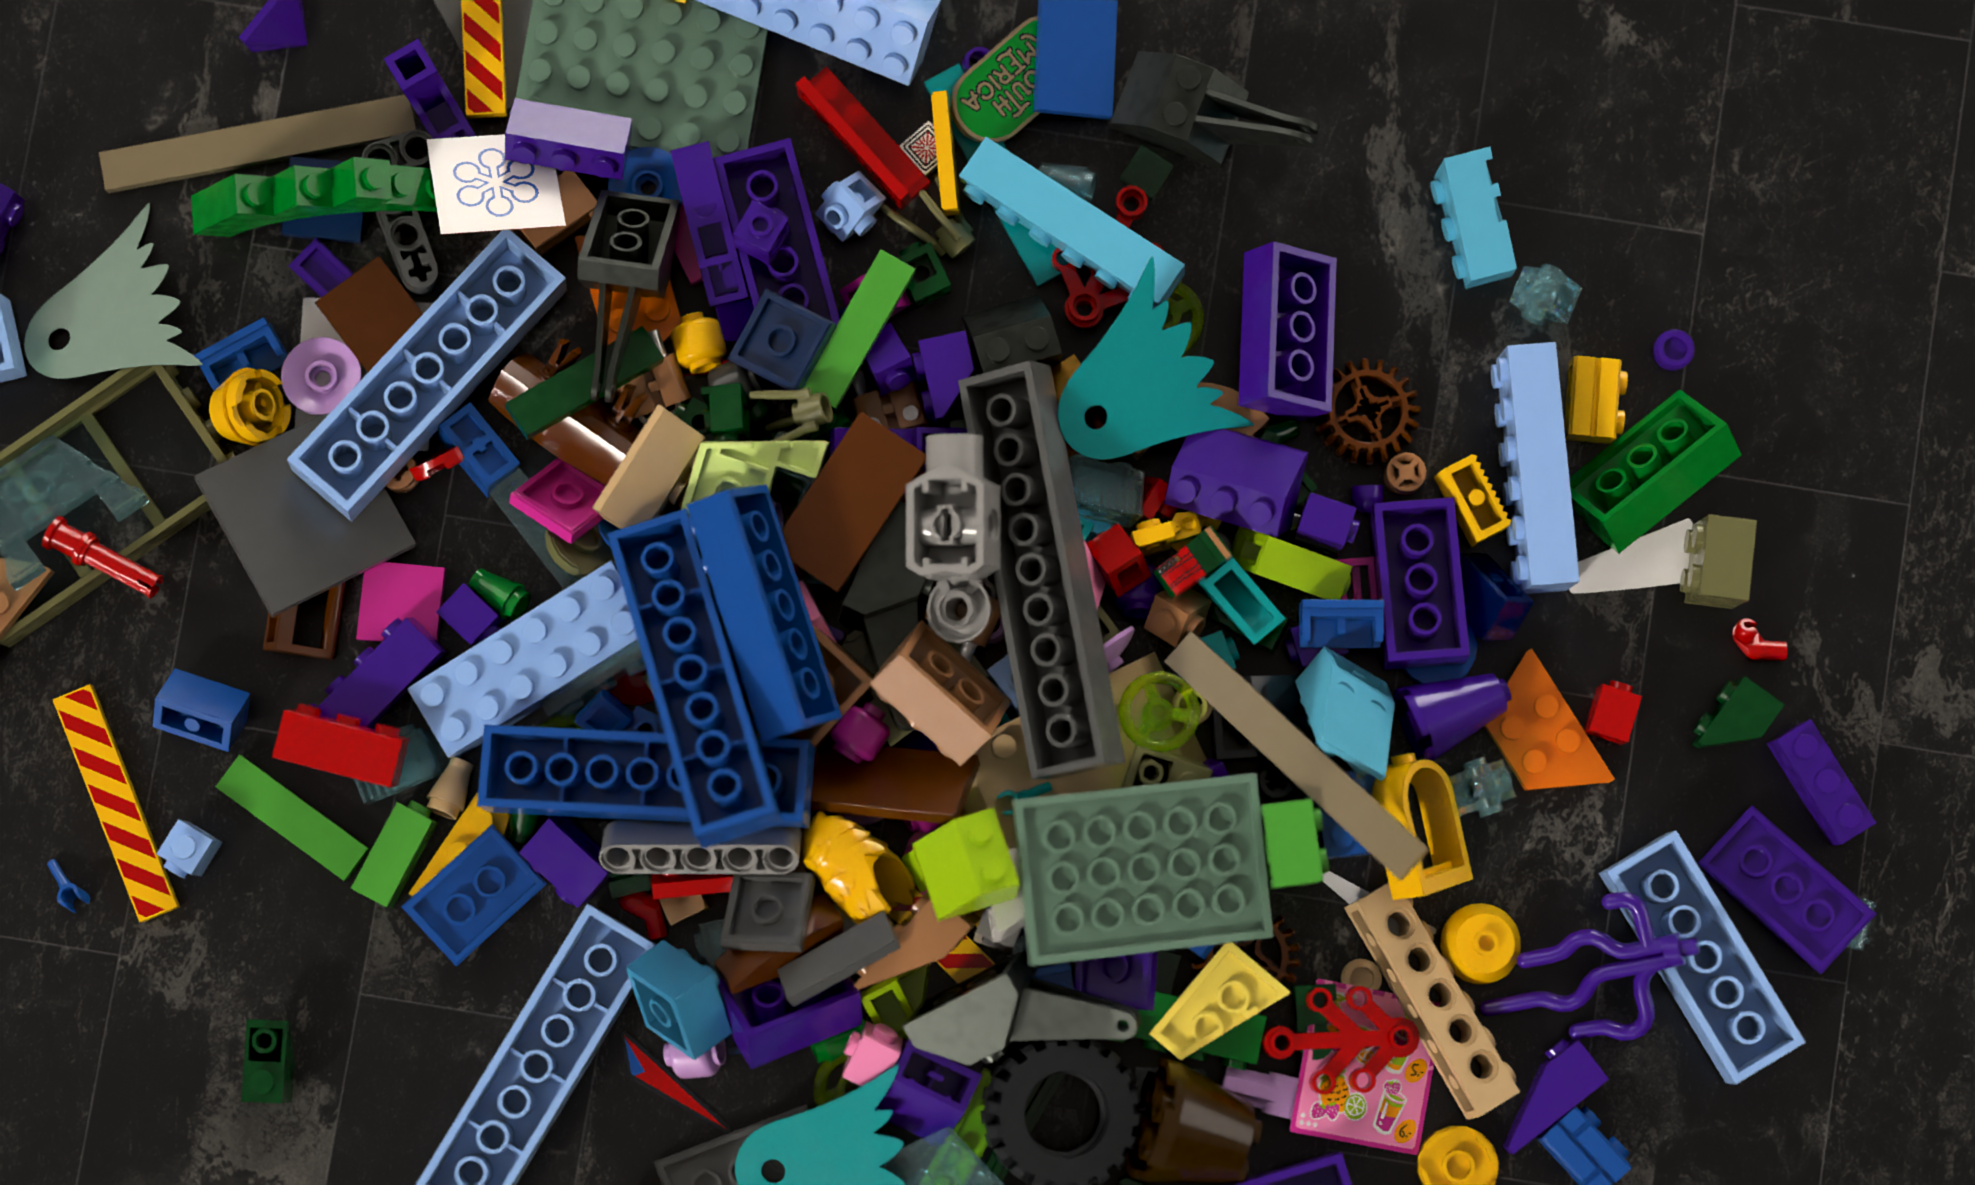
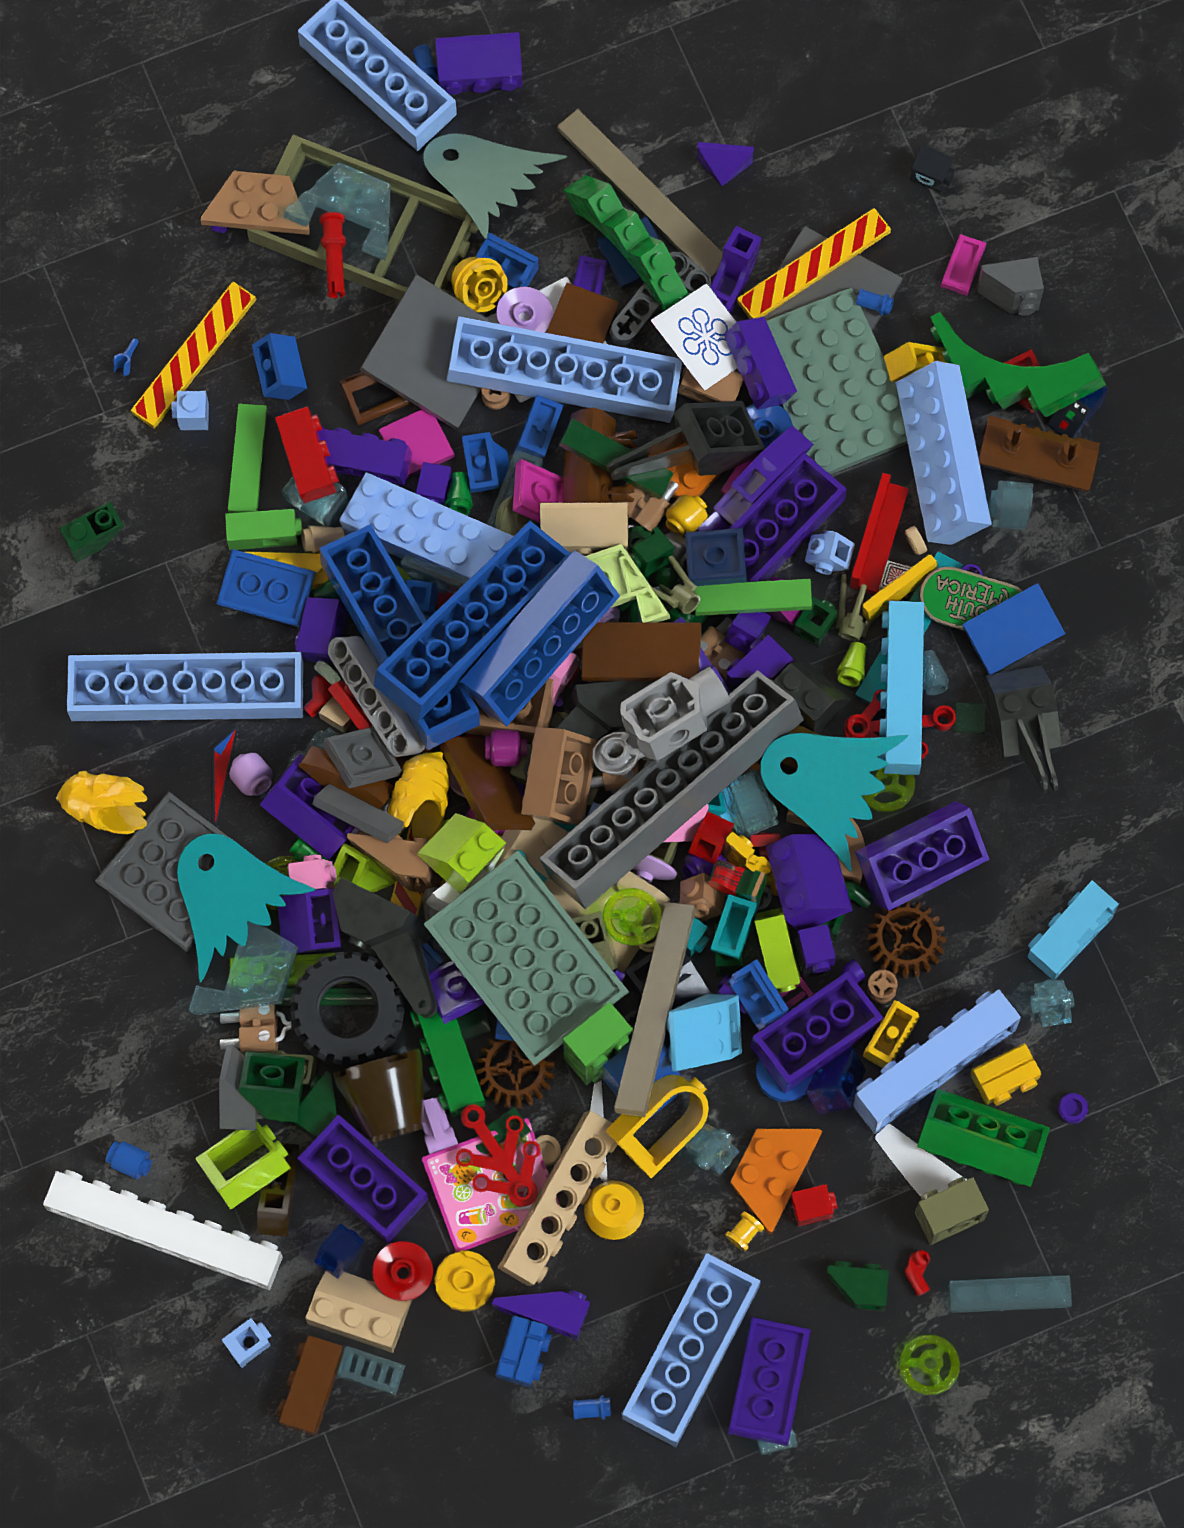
camera: 60 degrees right, 10 degrees down
red tile [409,446,464,482] -> none
dark azure brick [625,940,732,1061] -> none
dark purple brick [733,200,789,266] -> none
light yellow wing [1149,942,1291,1060] -> none
dark purple cone [1394,673,1511,761] -> none
dark purple plant [1480,892,1700,1040] -> none
dark purple brick [1766,719,1876,846] -> none
none -> blue slope [462,432,511,493]
none -> blue pin [573,1395,611,1420]
none -> yellow bush [725,1212,764,1252]
none -> lime cone [836,642,867,687]
none -> clear neon green piece [900,1335,960,1395]
none -> tan tile [905,526,927,556]
none -> clear light blue plate [949,1275,1072,1313]

